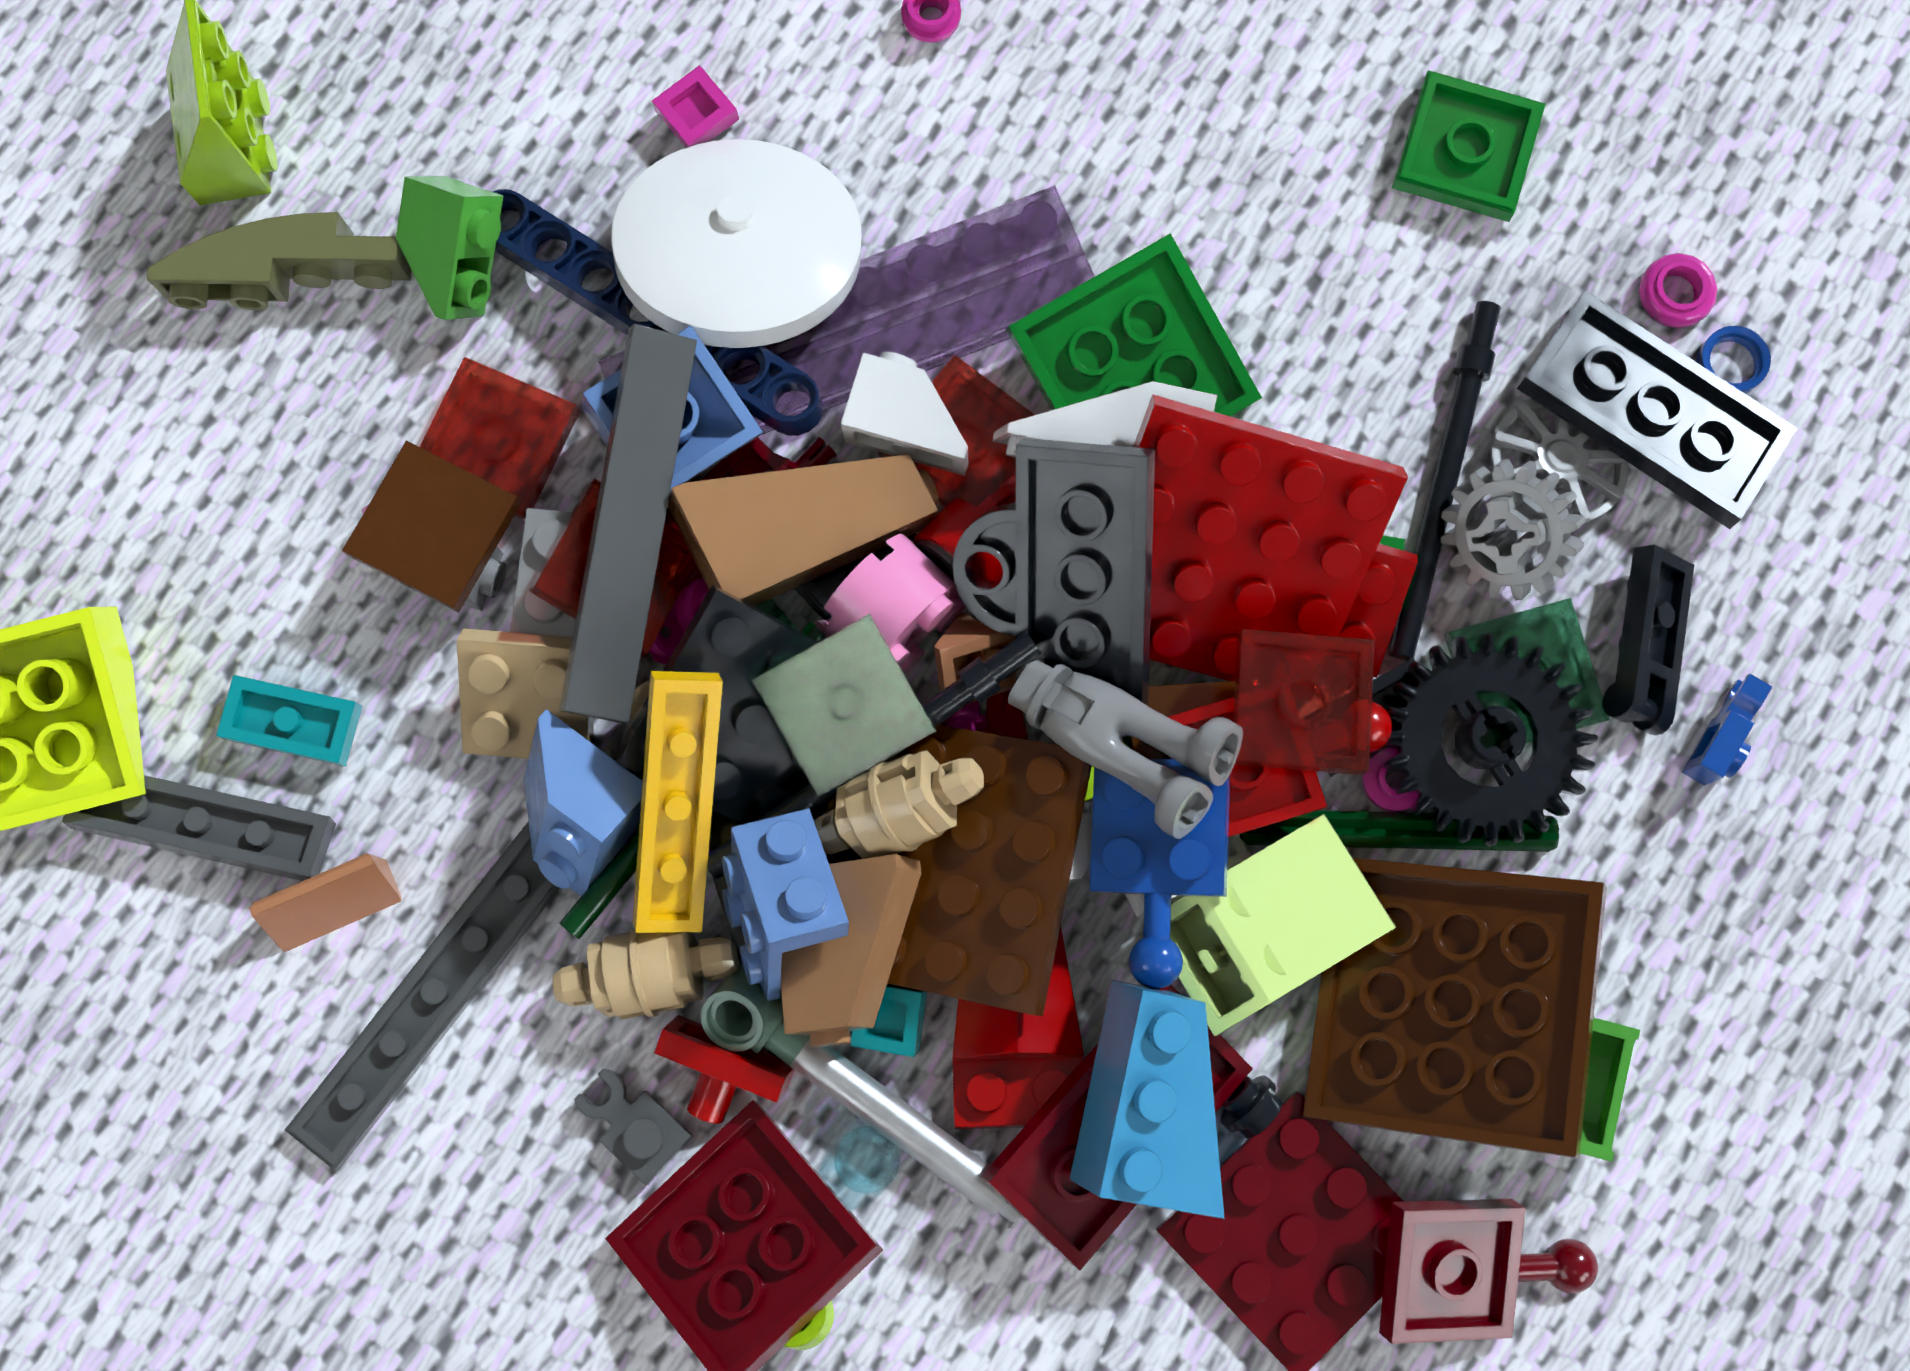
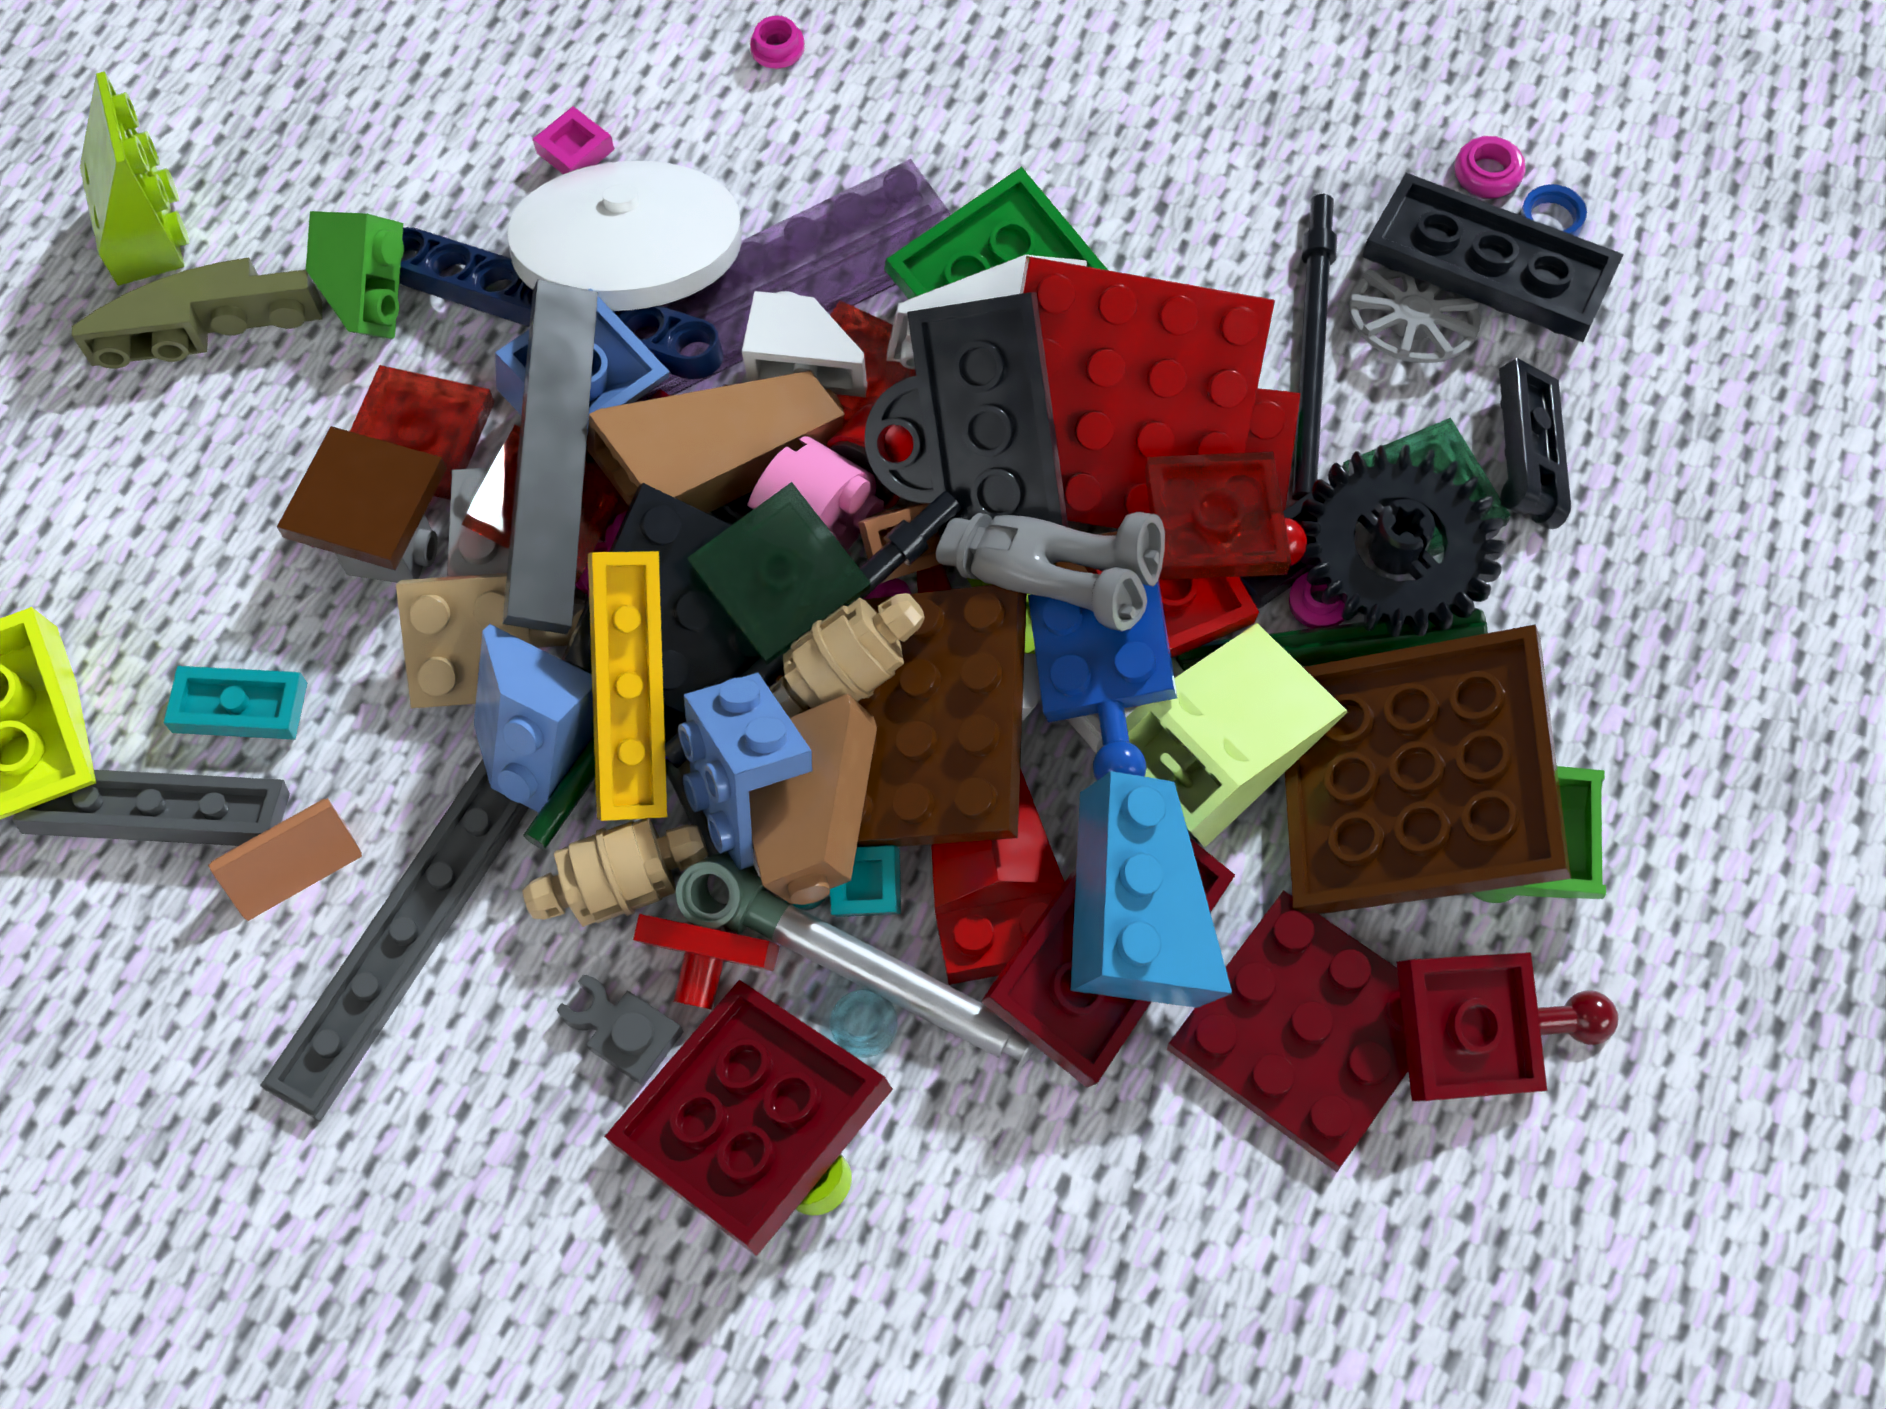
camera: 10 degrees left, 15 degrees down
black plate [1220,1075,1282,1138] -> none
green plate [1391,70,1546,222] -> none
light grey gear [1441,459,1586,601] -> none
blue plate [1682,673,1772,785] -> none

